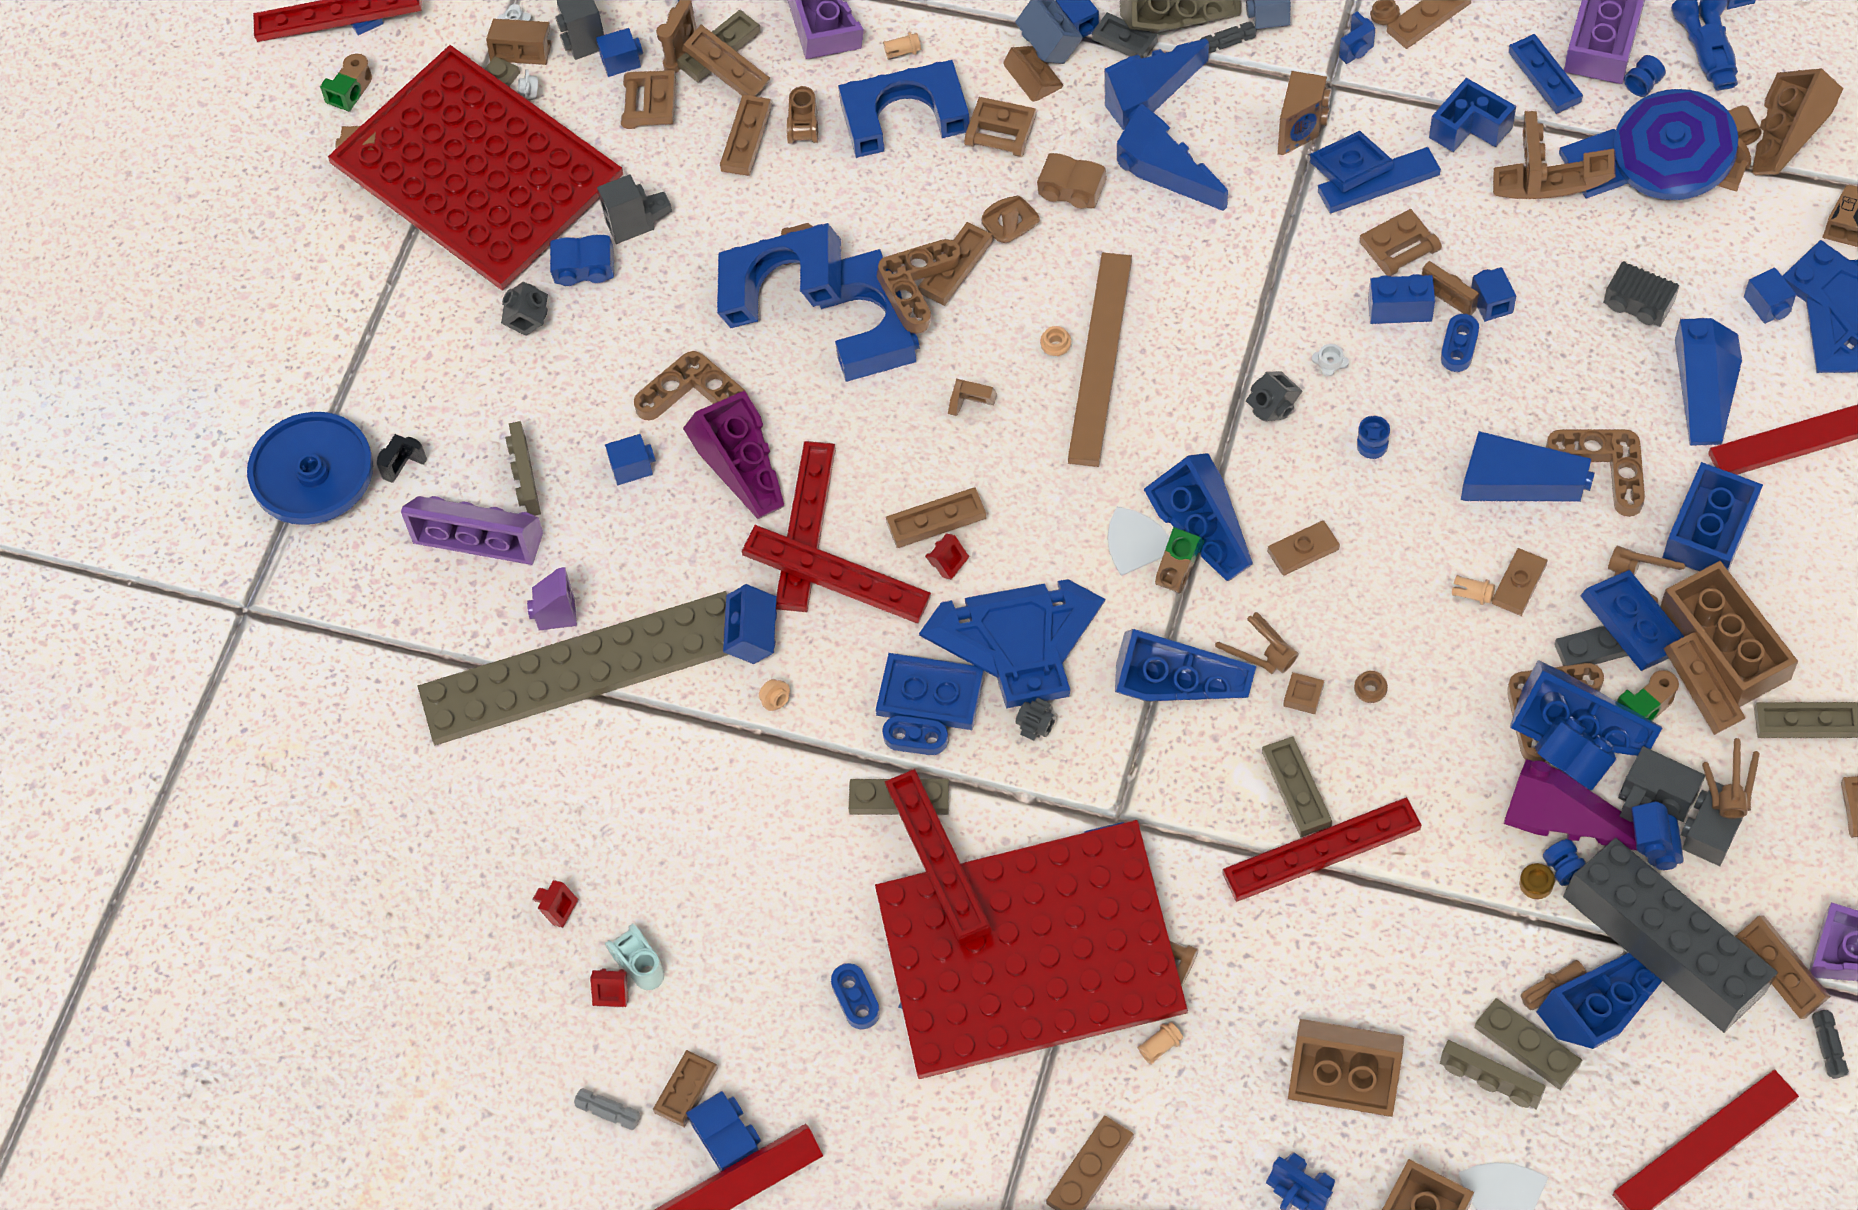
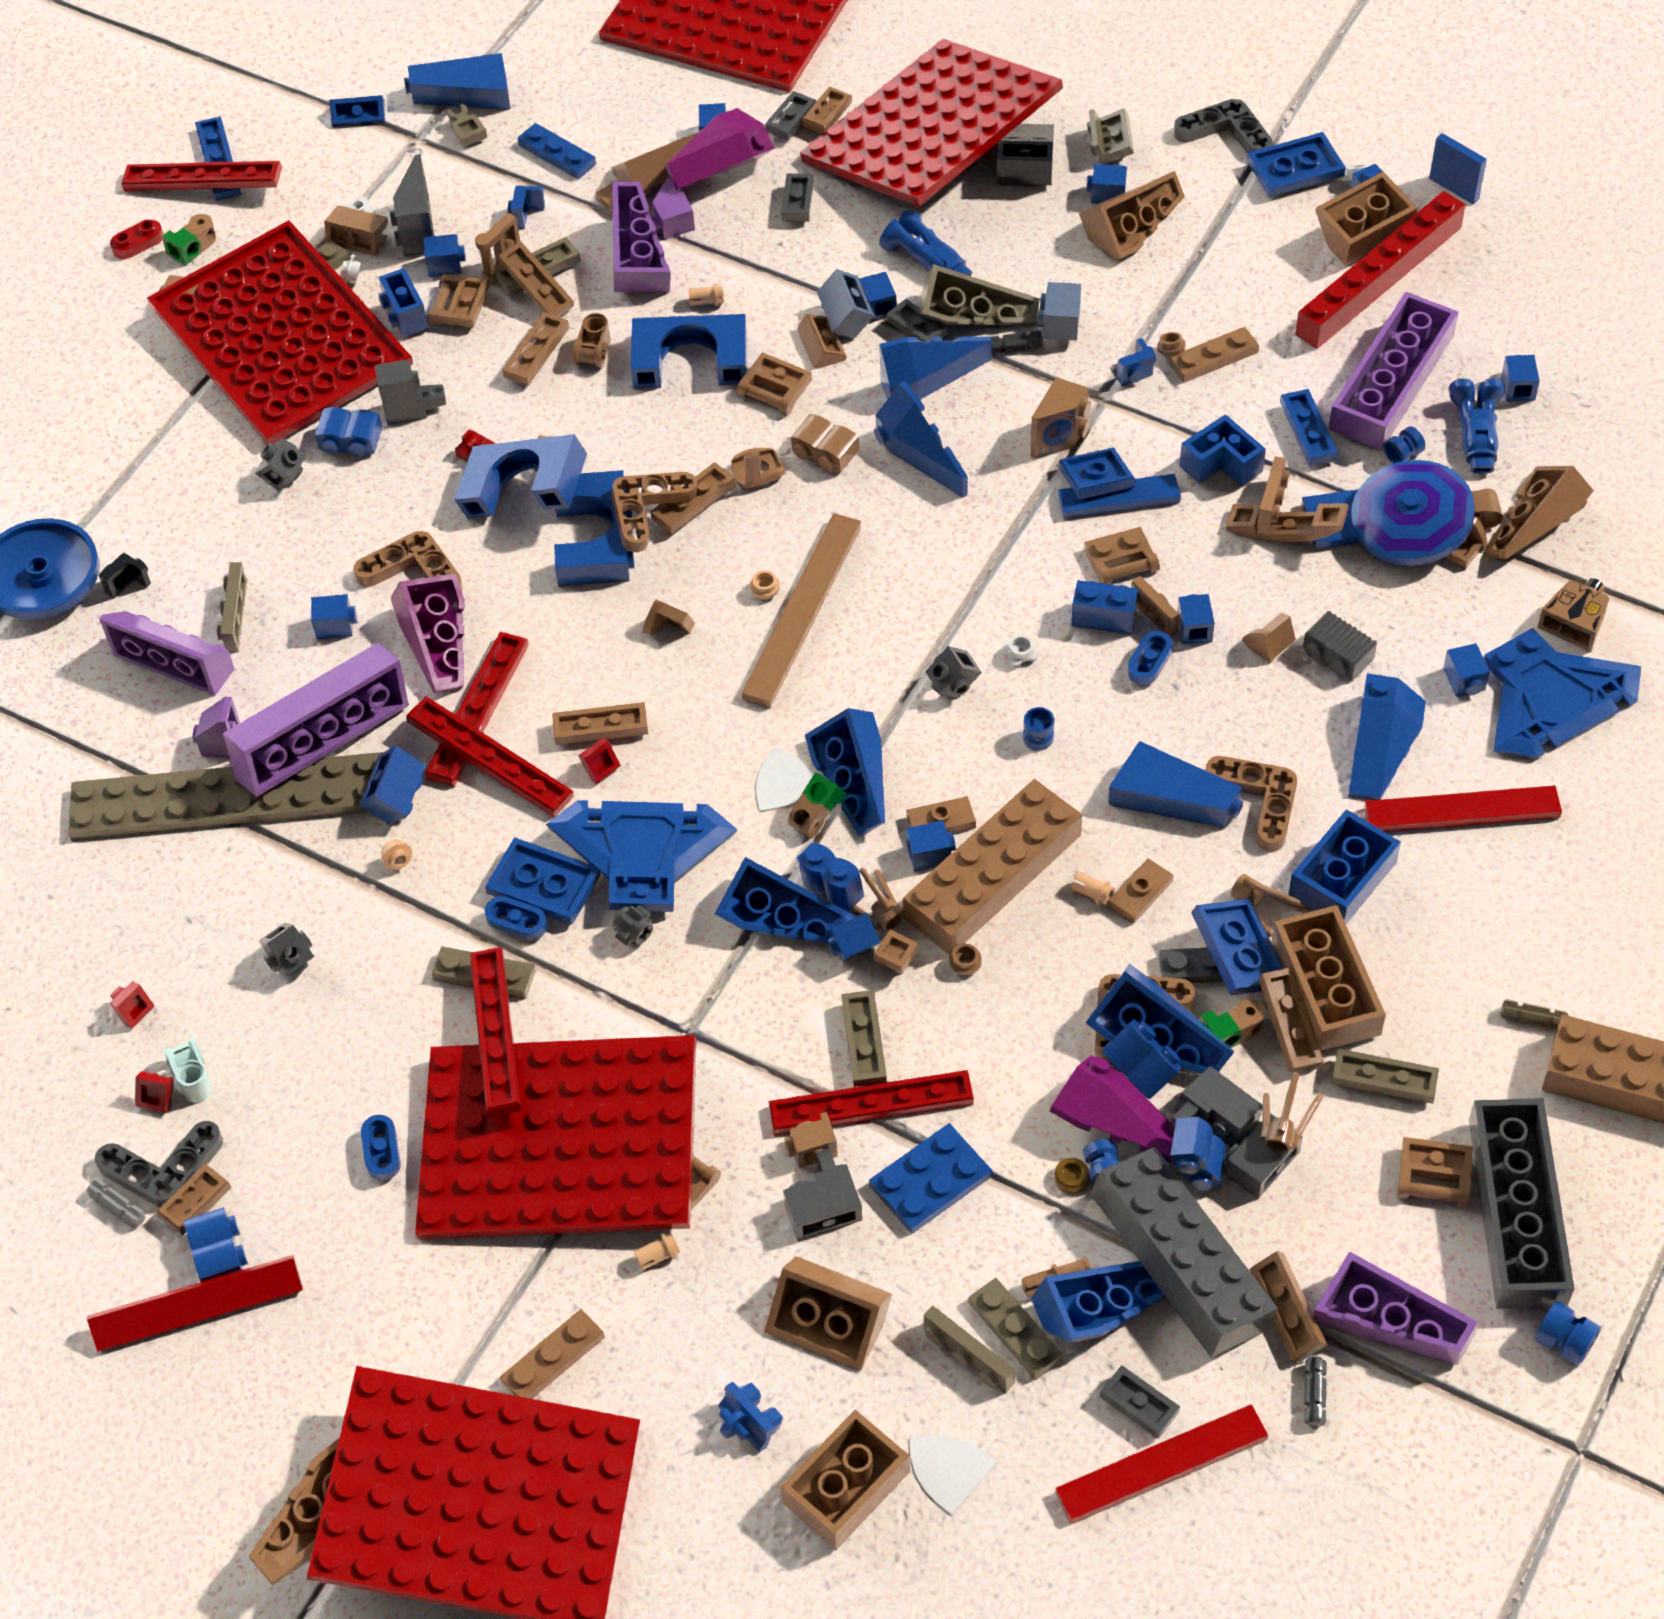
camera: 10 degrees right, 5 degrees down
none -> dark grey beam [95,1121,223,1207]
none -> red plate [110,219,164,259]
none -> medium lavender brick [223,643,409,797]
none -> dark grey brick [258,922,315,976]
none -> blue brick [378,268,429,338]
none -> red tile [455,429,496,462]
none -> dark grey hinge [783,1148,863,1241]
none -> medium nougat brick [784,1112,838,1168]
none -> blue brick [797,843,865,911]
none -> blue brick [827,913,881,962]
none -> blue plate [869,1123,992,1234]
none -> medium nougat brick [903,778,1082,955]
none -> blue brick [906,821,956,872]
none -> dark grey plate [1100,1365,1180,1439]
none -> medium nougat tile [1242,612,1296,662]

